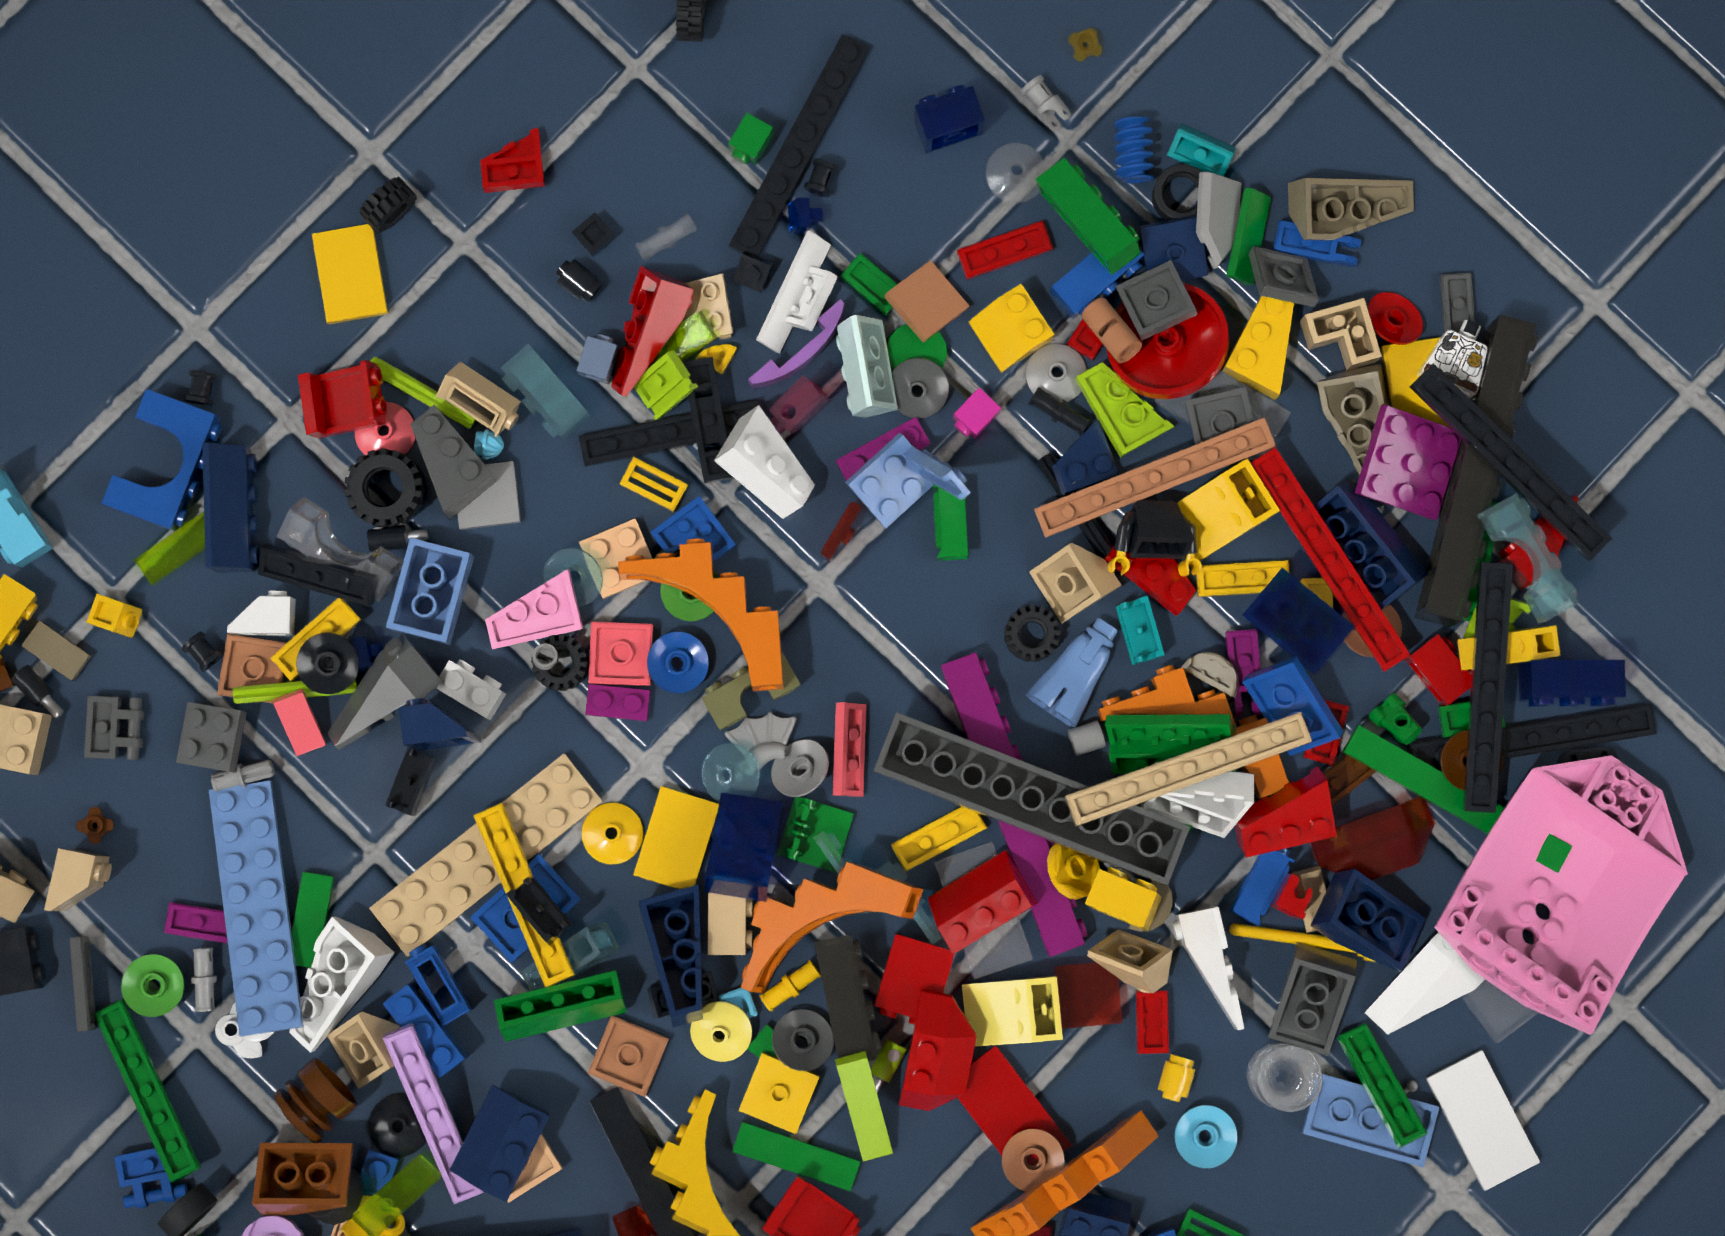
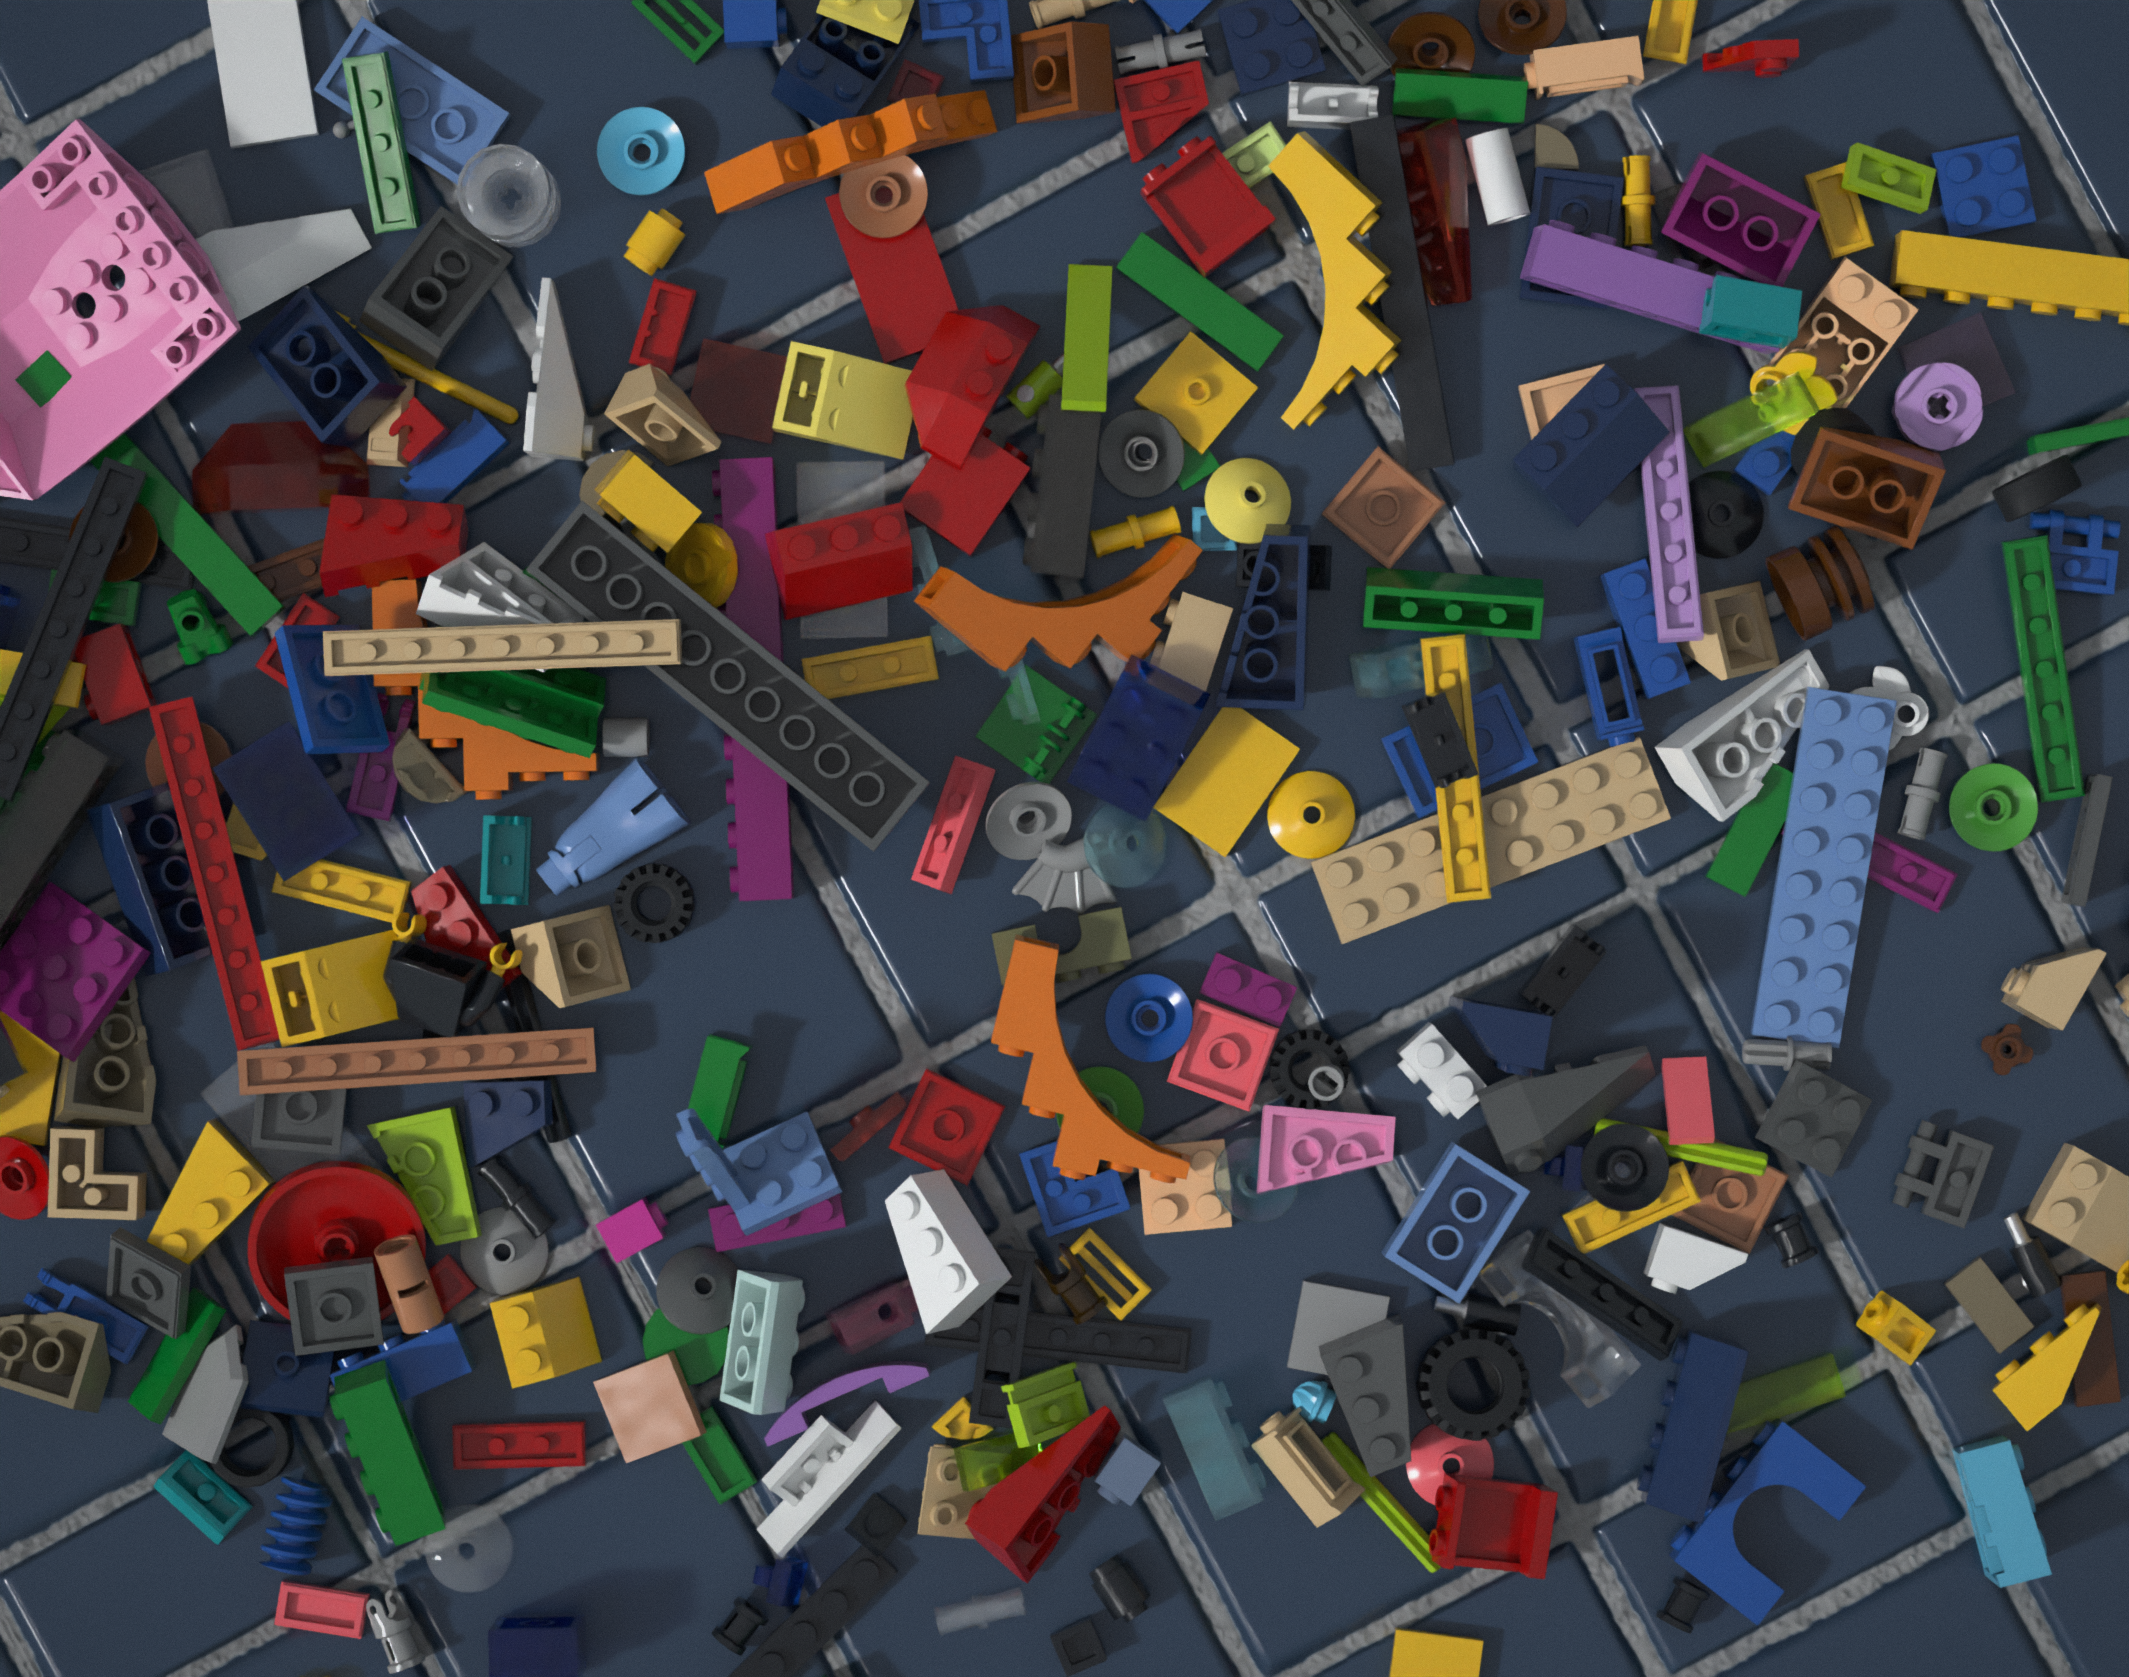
camera: 160 degrees left, 5 degrees up
none -> coral tile [274,1579,370,1639]
none -> red tile [888,1068,1006,1186]
none -> dark brown piece [1035,1242,1108,1325]

